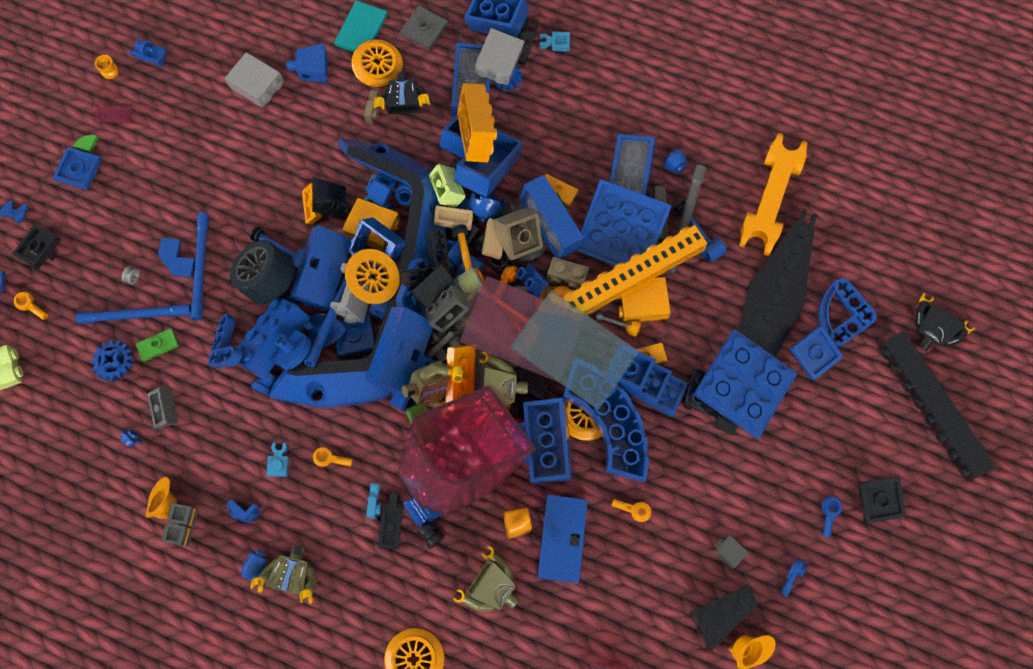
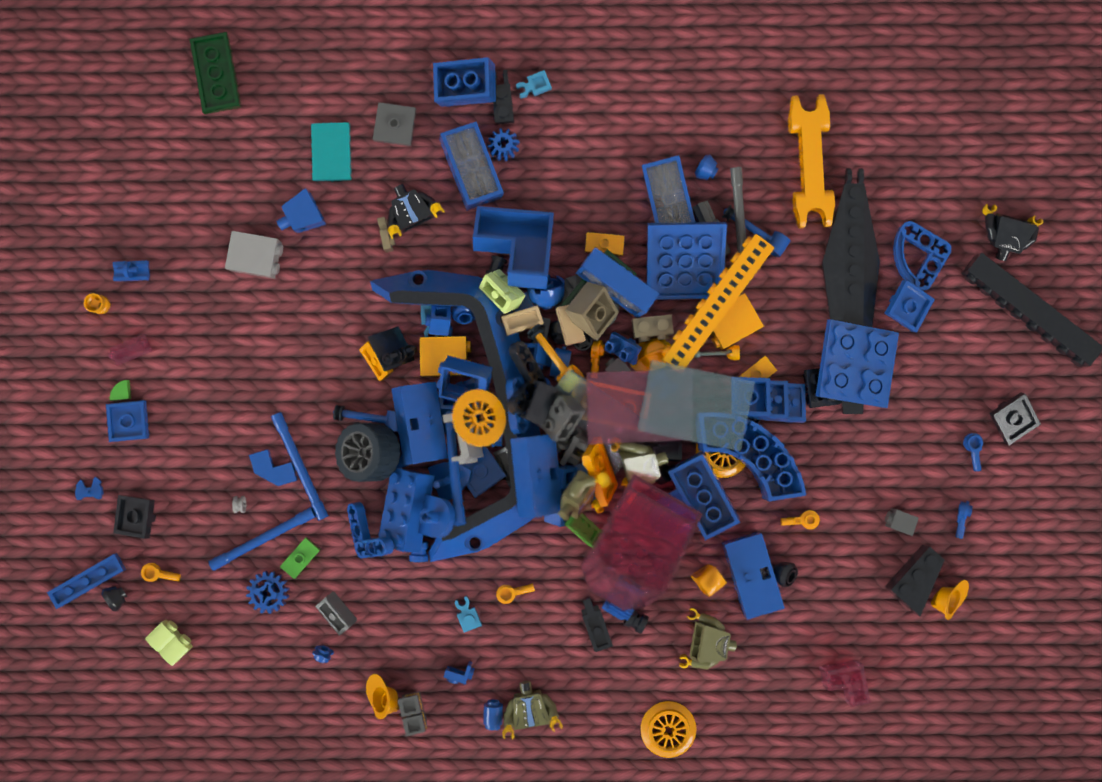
camera: 20 degrees left, 15 degrees up
light orange piece [351,39,403,87] -> none
dark azure plate [366,483,382,520] -> none
light orange brick [457,83,497,162] -> none
light grey brick [474,28,525,85] -> none
none -> black cone [773,562,798,588]

